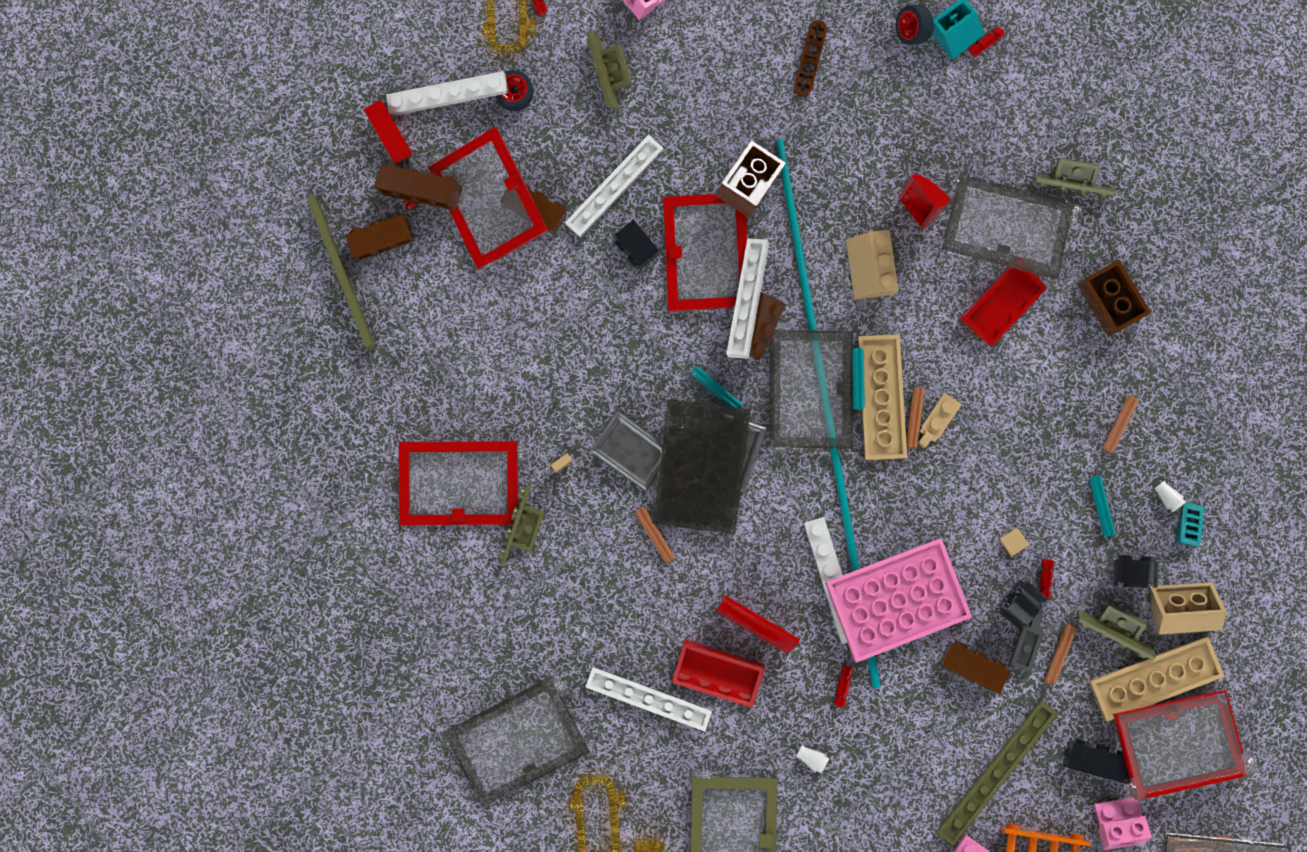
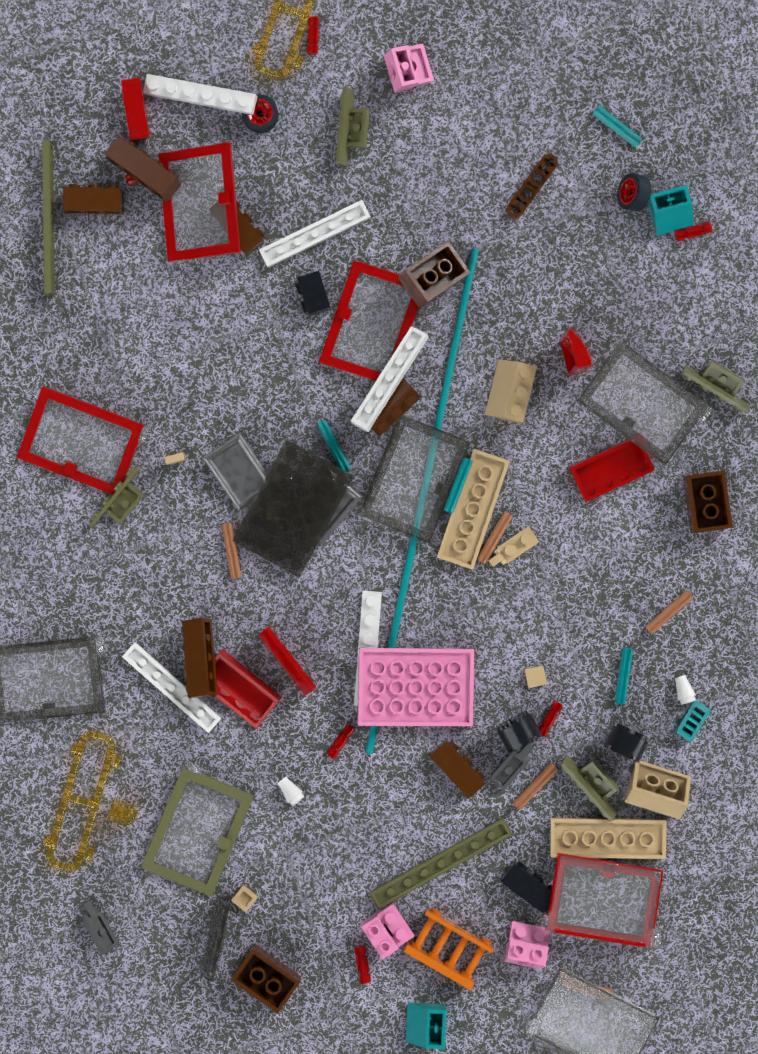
camera: 15 degrees right, 5 degrees up
none -> reddish brown brick [181,618,218,698]

